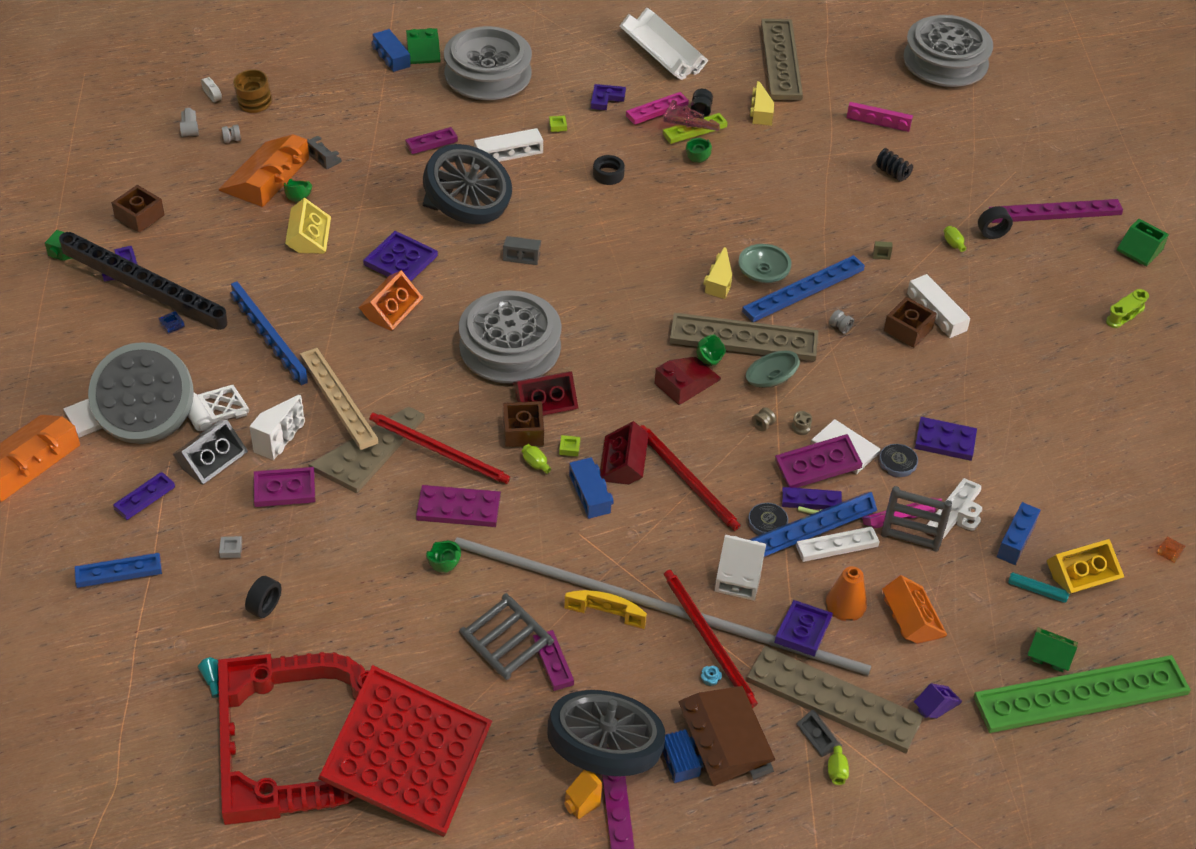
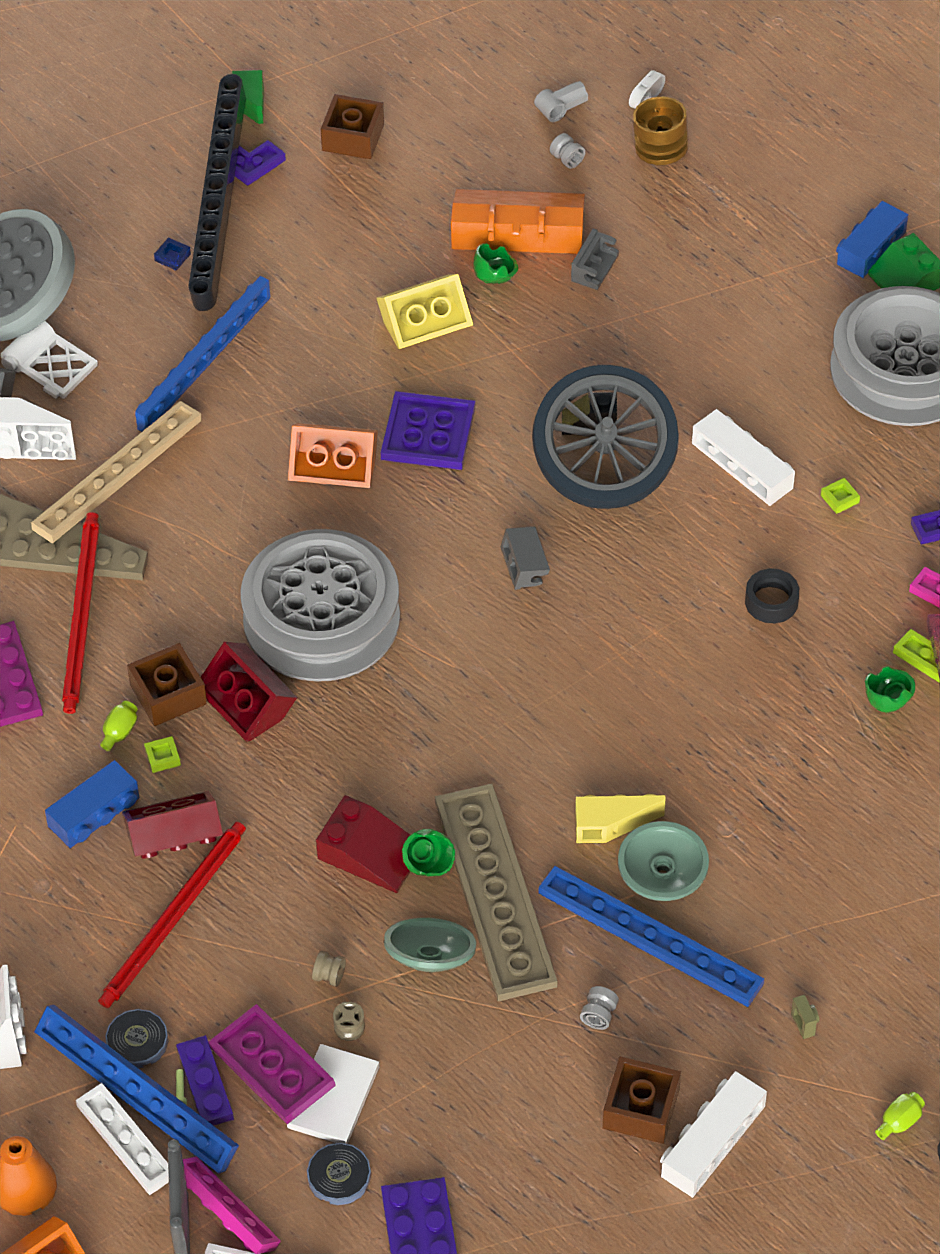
camera: 70 degrees right, 5 degrees up
magenta plate [405,127,458,154] -> none

